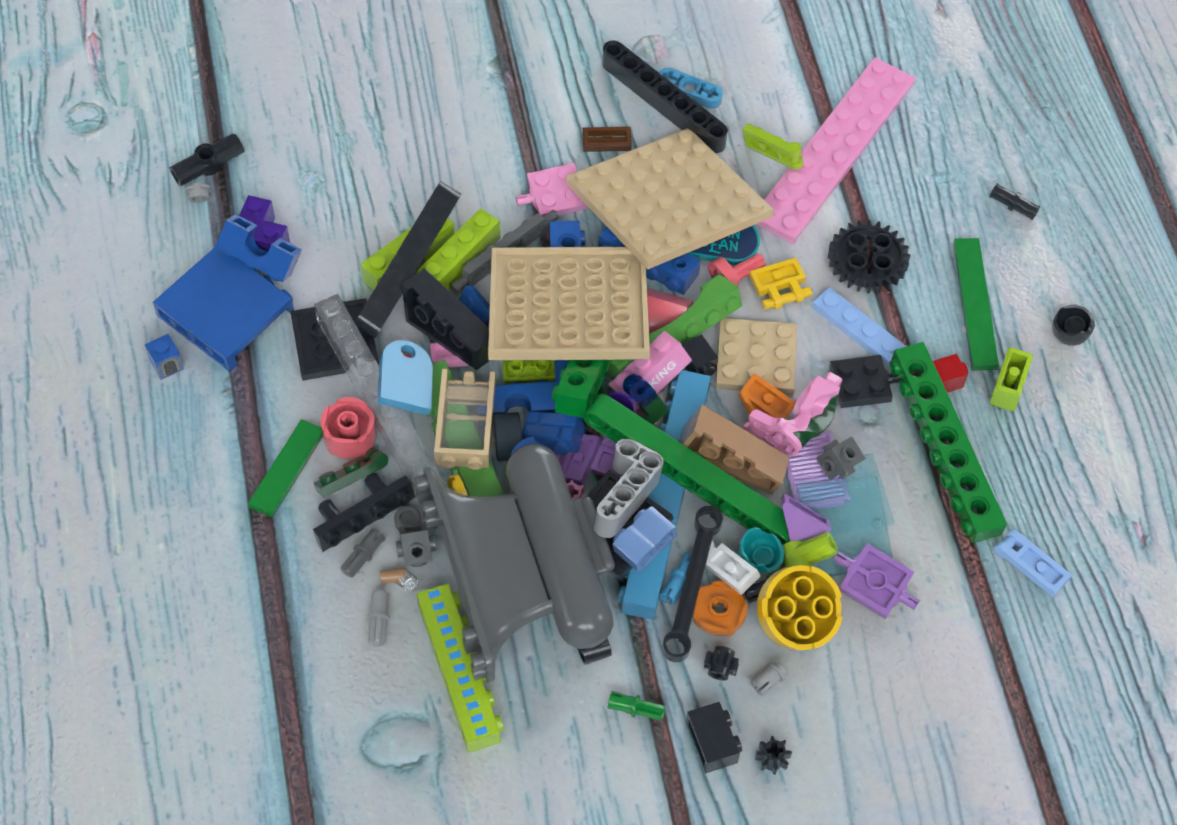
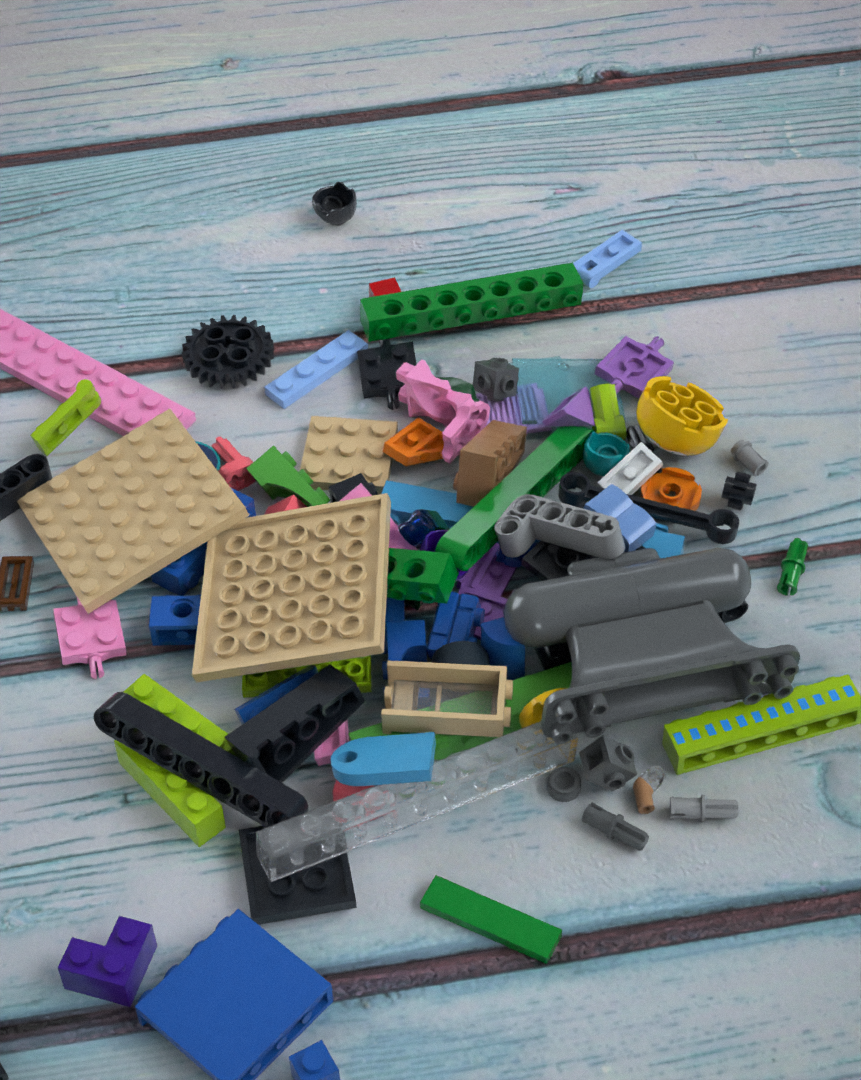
camera: 85 degrees left, 10 degrees down
light grey plate [185,182,212,202] -> none
blue arch [215,214,302,282] -> none
dark green plate [313,448,389,498] -> none
black plate [313,473,415,552] -> none
coral brick [321,397,377,459] -> none
dark grey plate [450,210,559,293] -> none
black brick [686,701,742,773] -> none
yellow plate [749,257,812,310] -> none
black gear [755,736,792,775] -> none
green tile [953,238,999,371] -> none
black pin [989,183,1041,221] -> none
lime brick [990,347,1034,411] -> none

